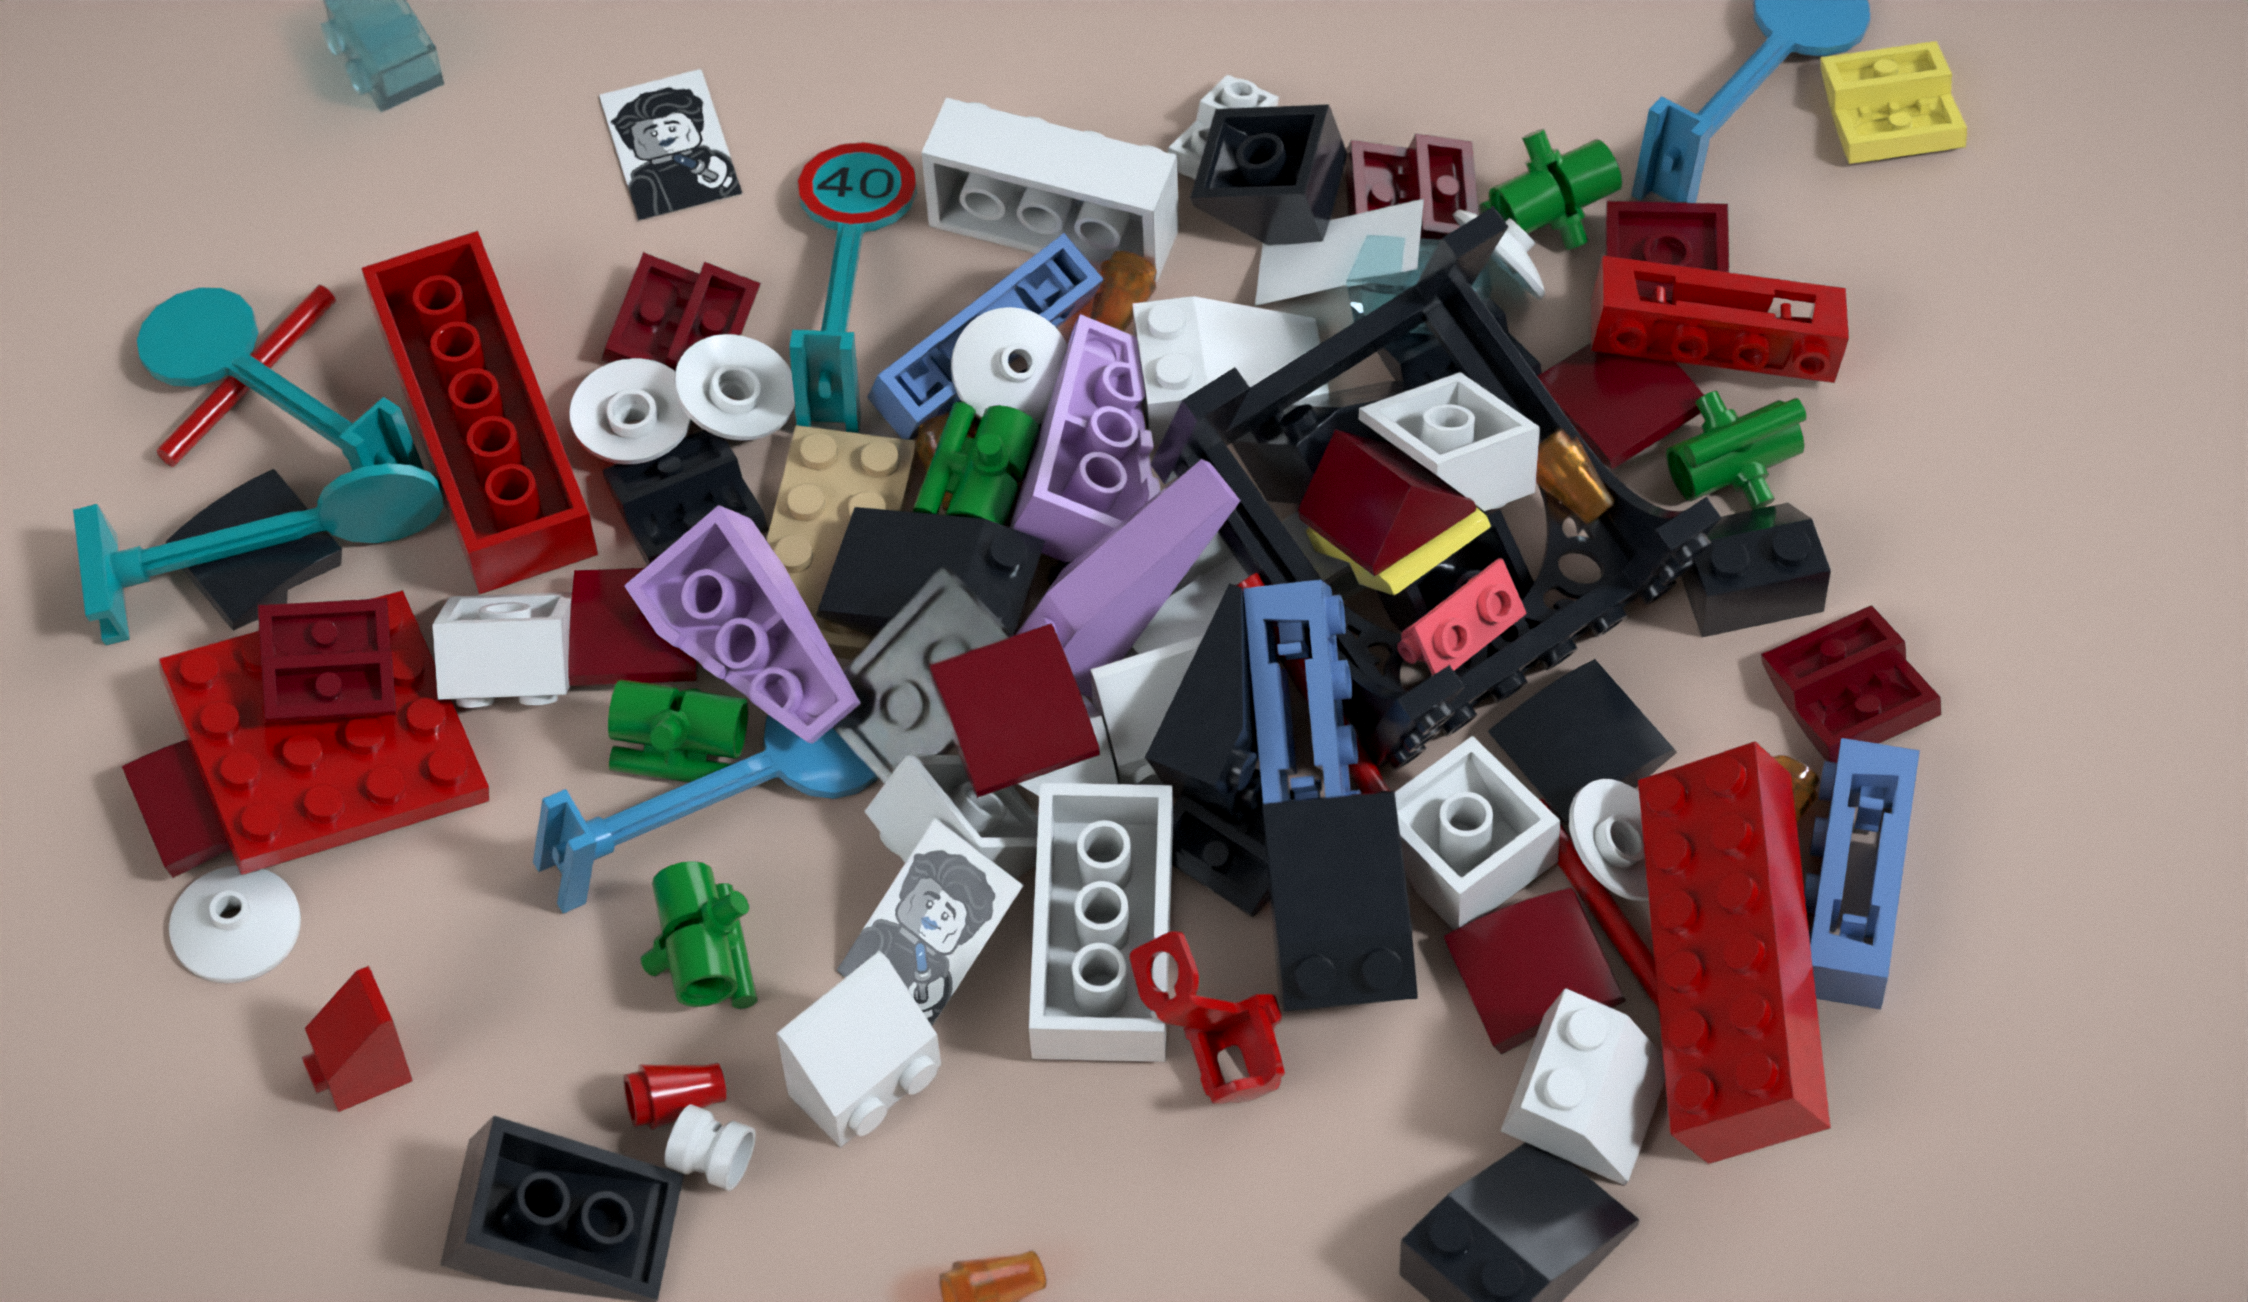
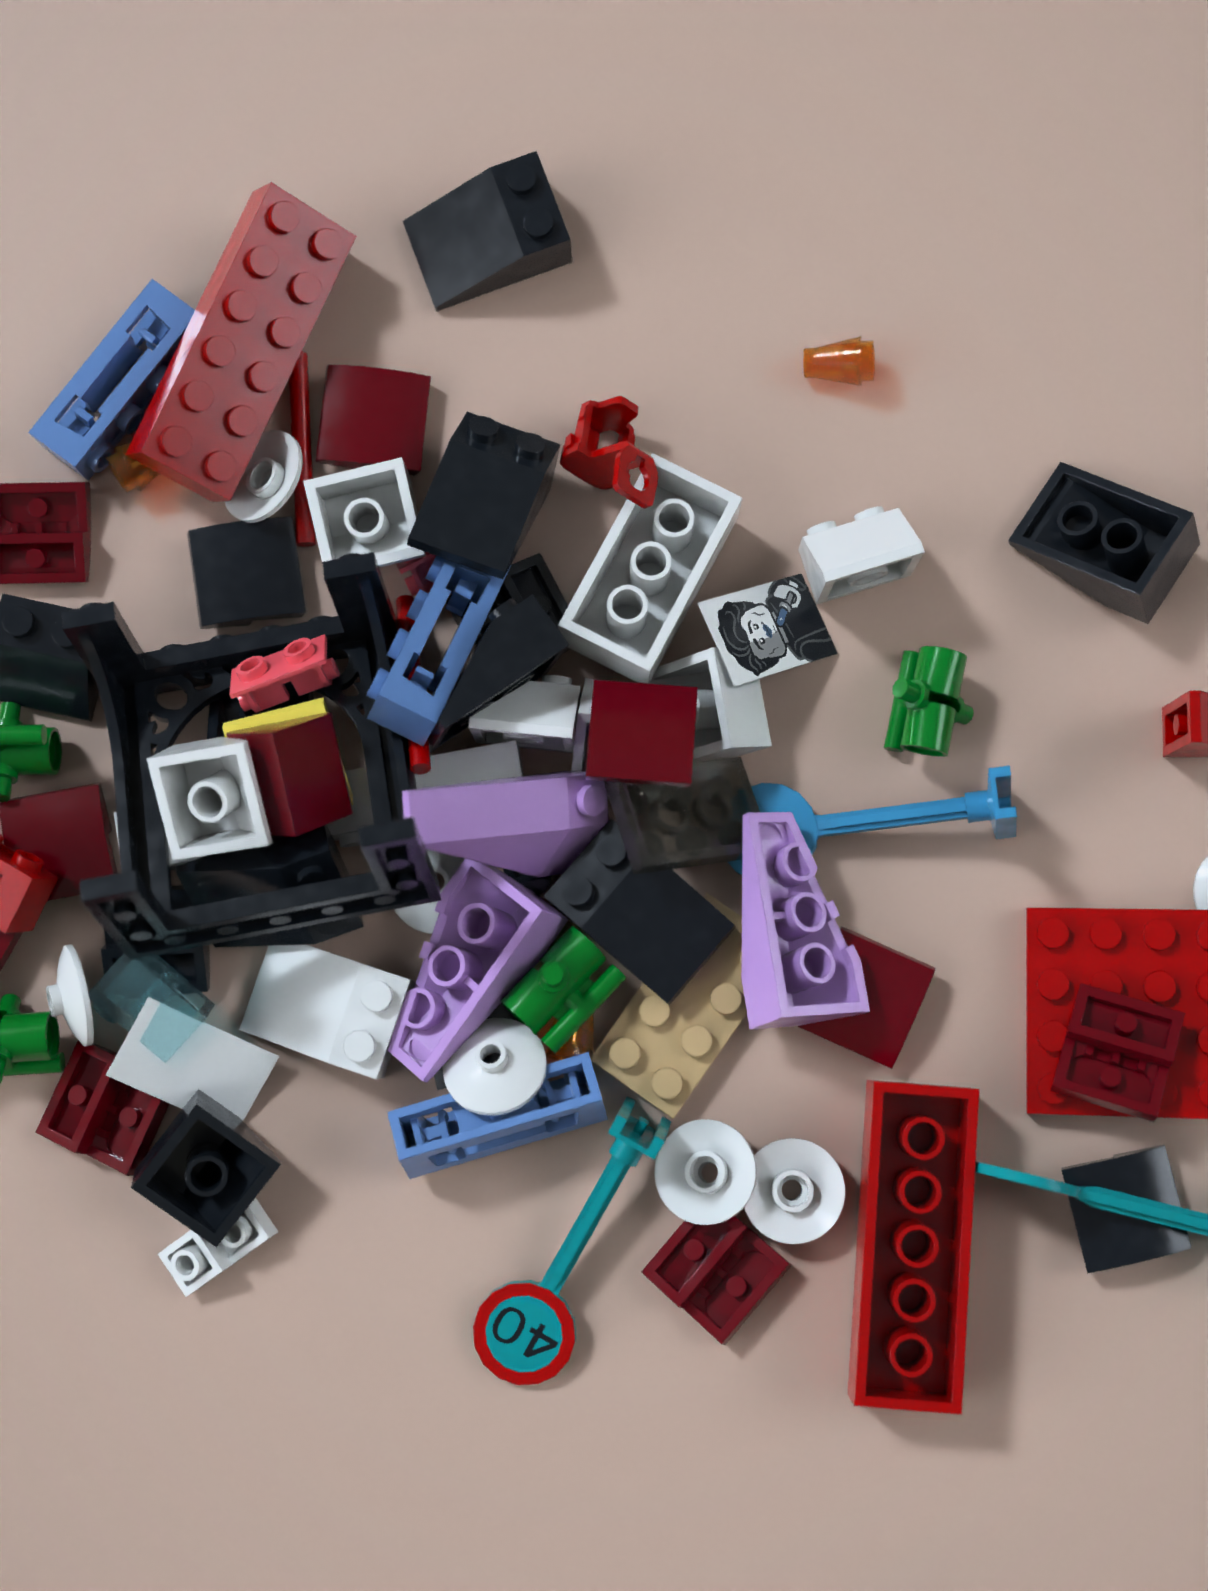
camera: 150 degrees left, 25 degrees up
teal piece [137,287,425,471] -> none
red bar [156,285,336,467] -> none
white slope [432,592,572,708] -> none
sticker [599,69,743,221] -> none
black slope [602,430,769,566] -> none
green pin [608,679,749,783] -> none
red cone [623,1062,727,1130] -> none
white wheel [665,1104,756,1191] -> none
white brick [922,97,1179,284] -> none
clear orange cone [1090,251,1157,332] -> none
white slope [1501,988,1665,1186] -> none
clear orange cone [1536,428,1615,524] -> none

